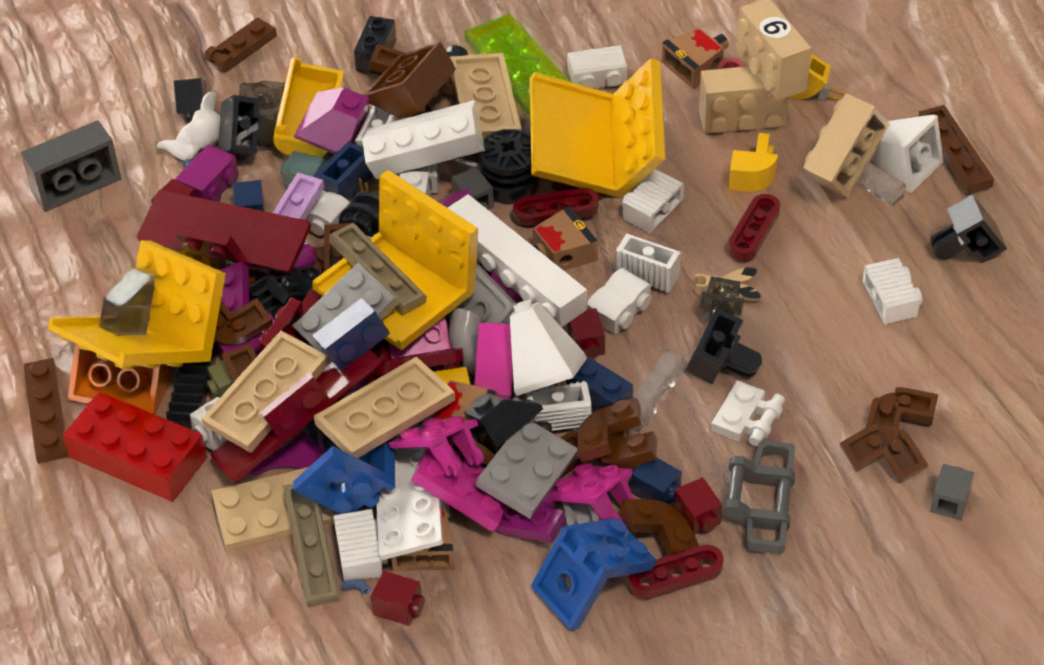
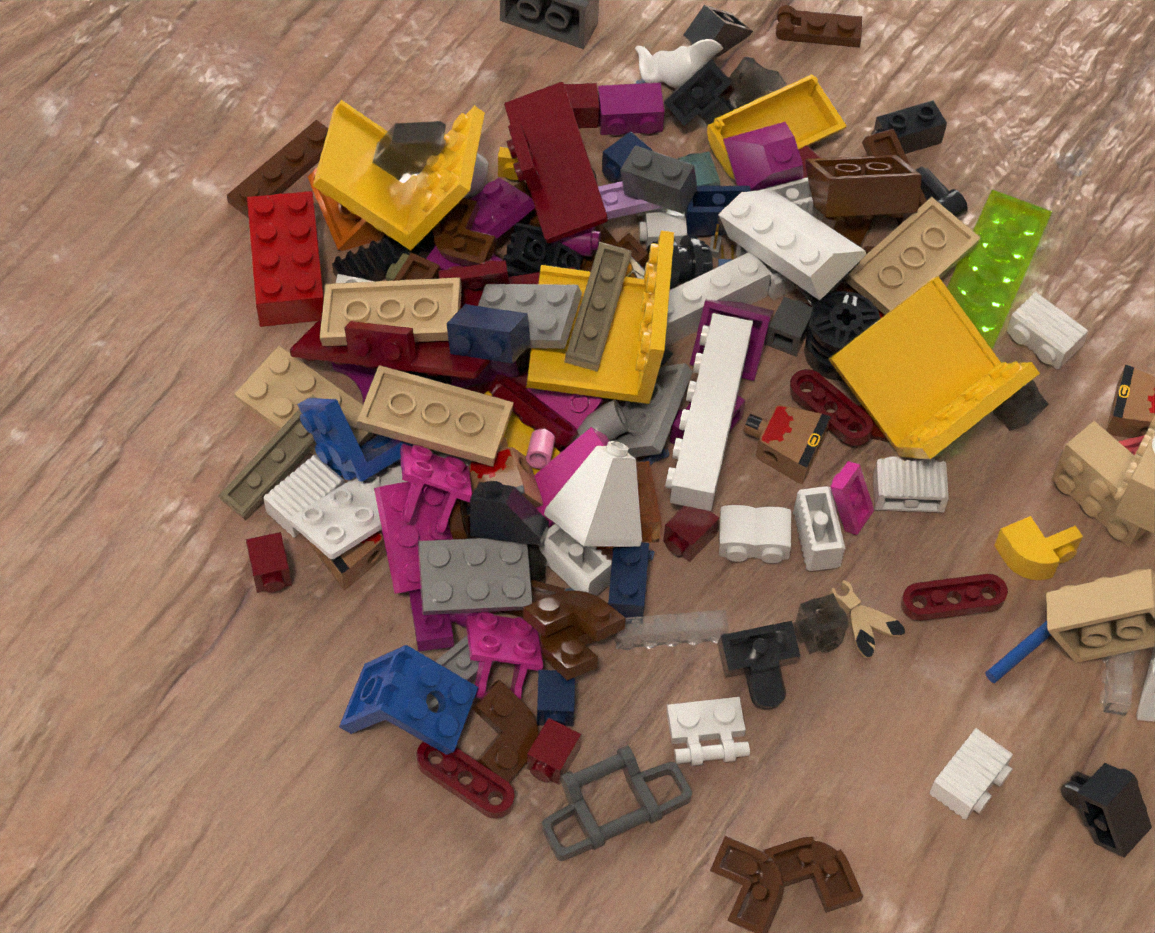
camera: 50 degrees right, 10 degrees up
medium blue leg [341,579,371,595] -> none
none -> bright pink hinge [526,429,555,469]
none -> dark grey brick [620,145,697,214]
none -> dark pink plate [830,461,874,535]
none -> blue bar [985,620,1051,683]

